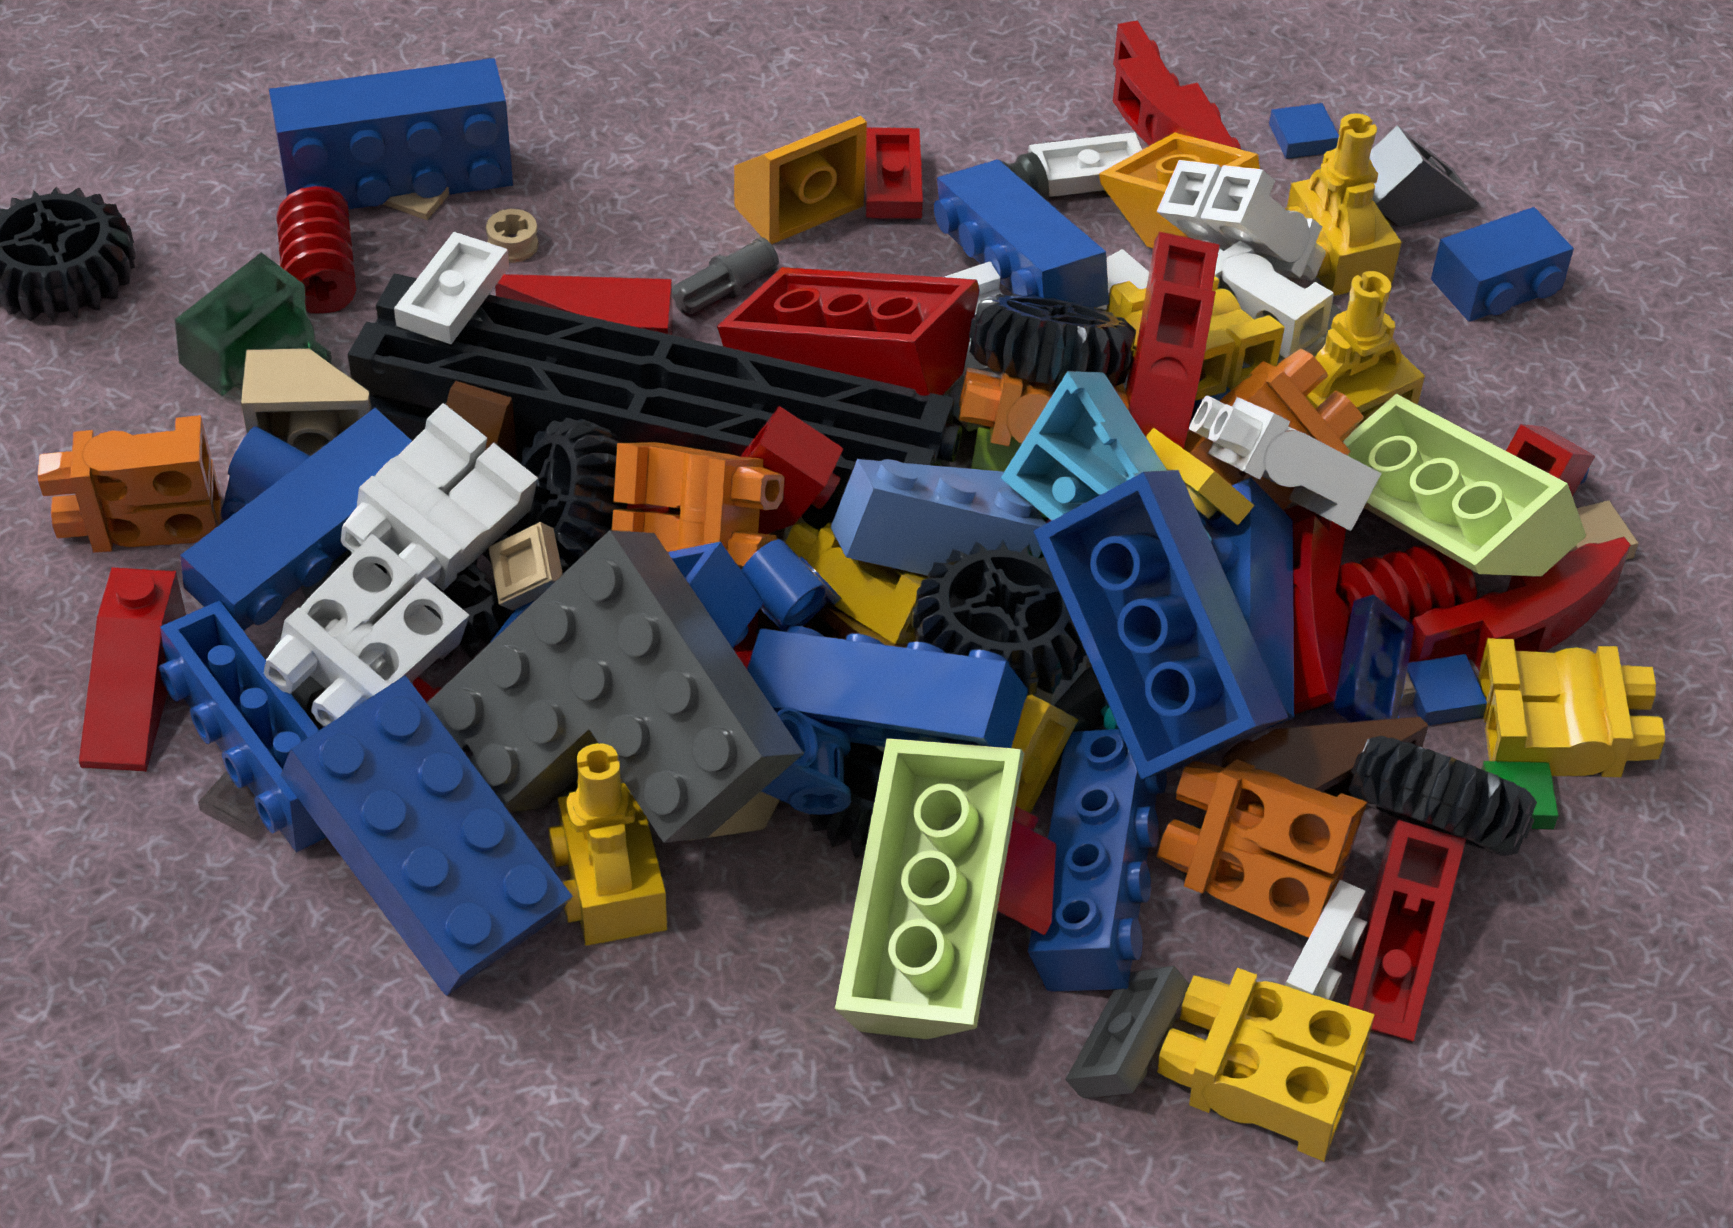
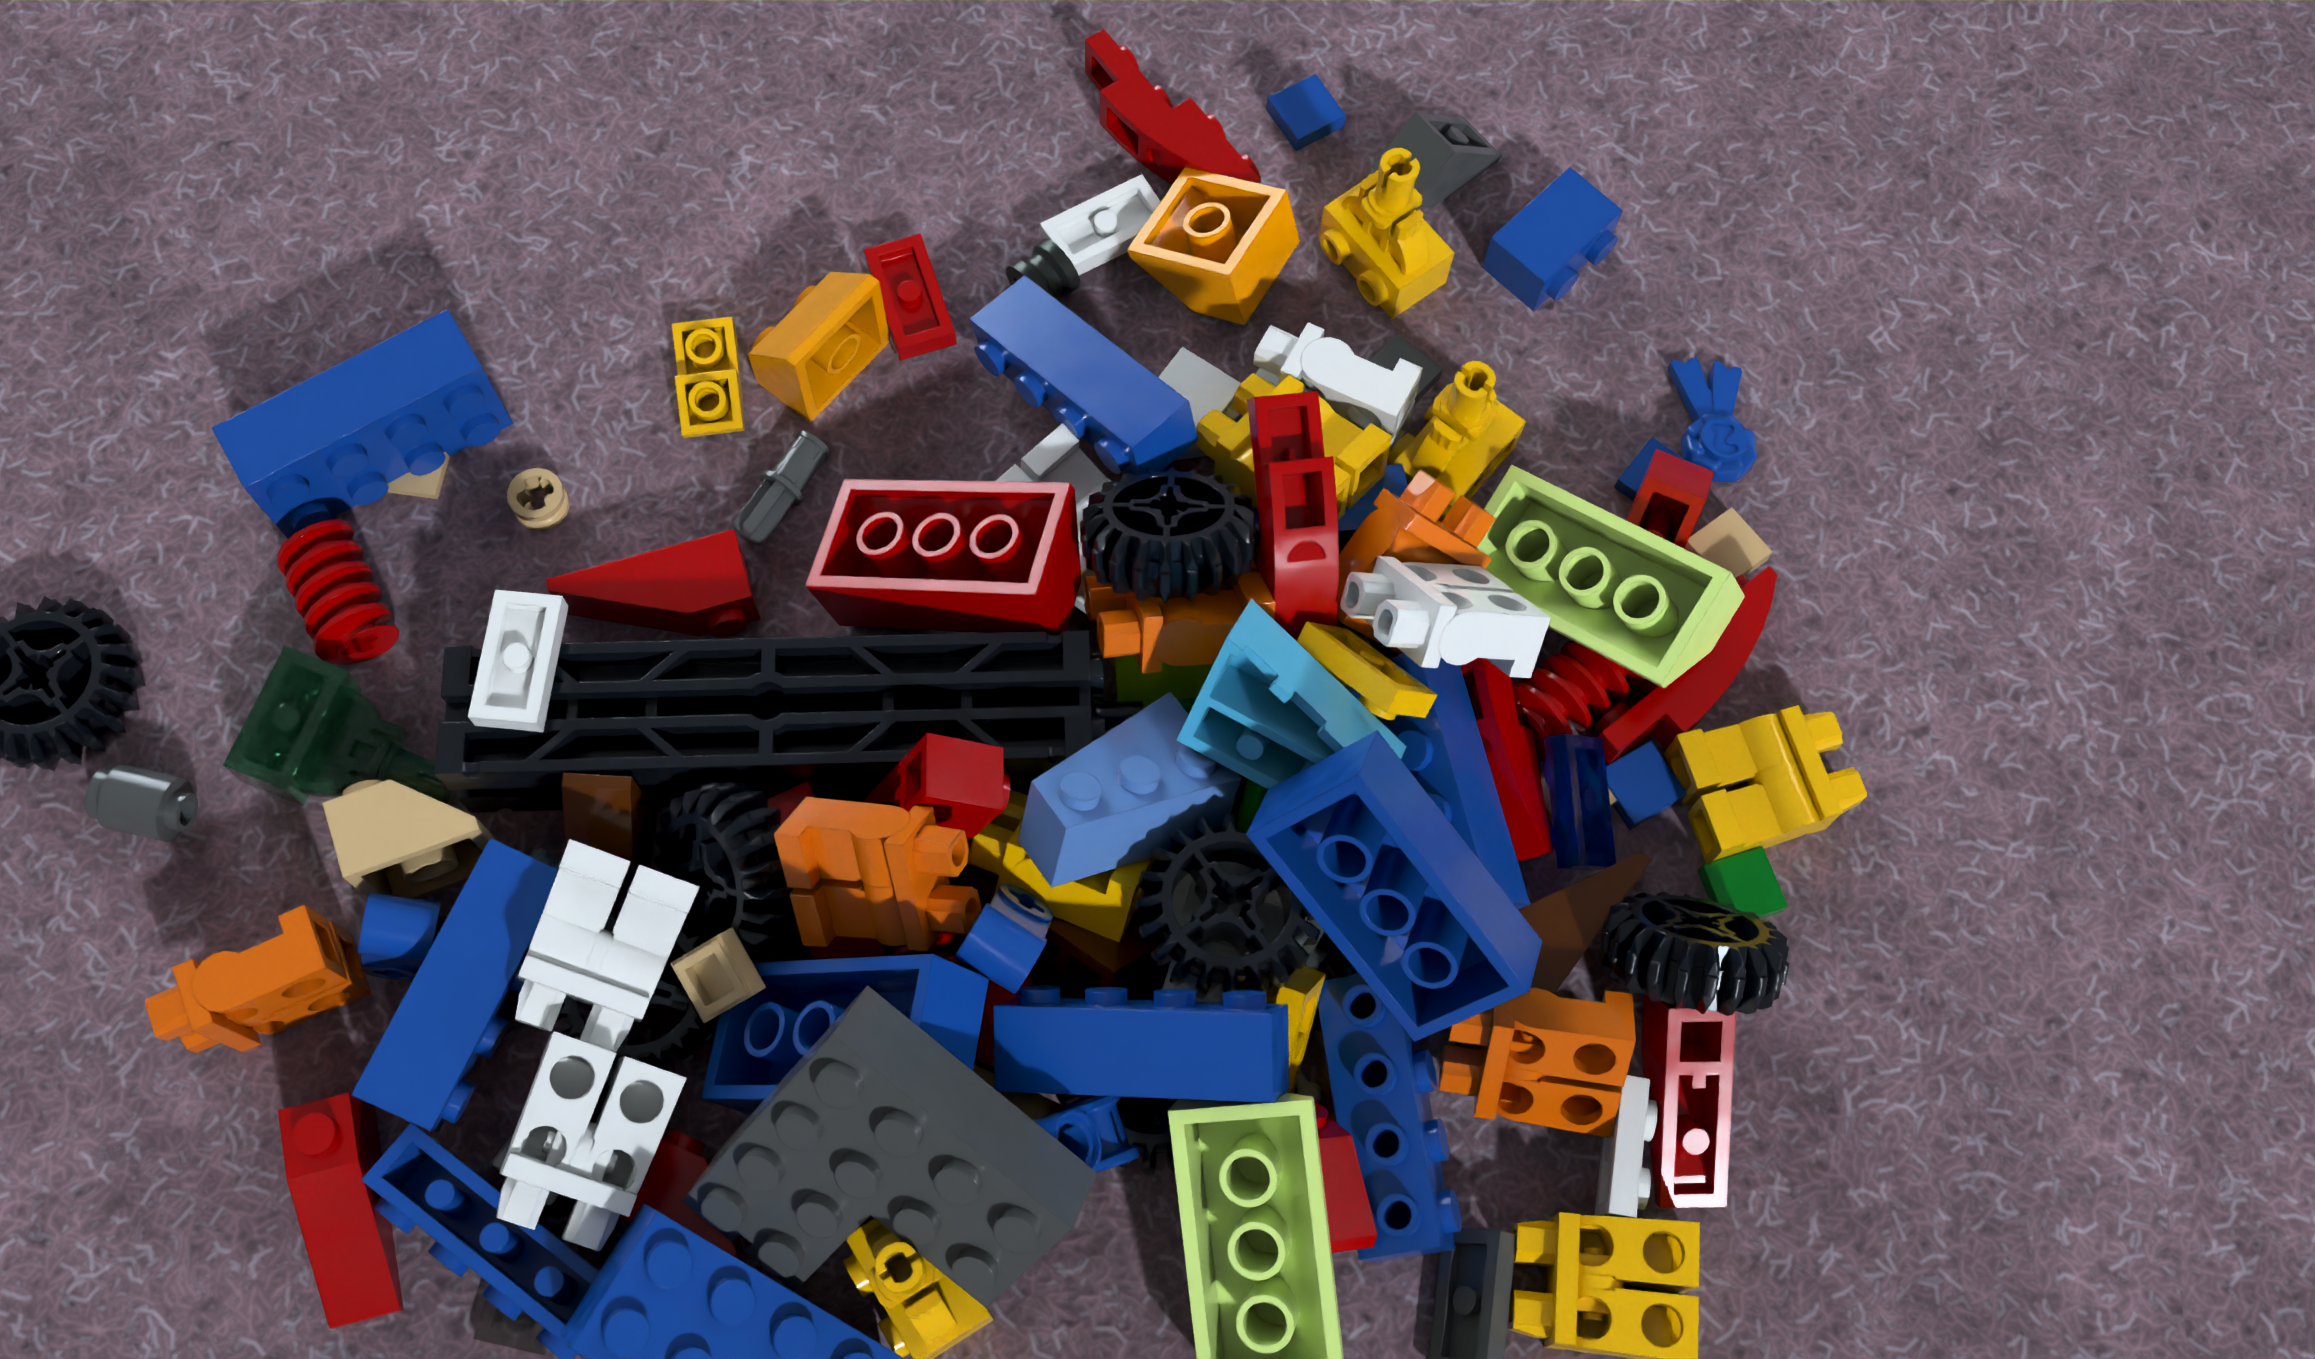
camera: 20 degrees left, 20 degrees up
white hips [1157,160,1326,281] -> none
none -> dark grey brick [85,764,198,842]
none -> yellow slope [672,317,745,438]
none -> blue piece [1668,357,1757,482]

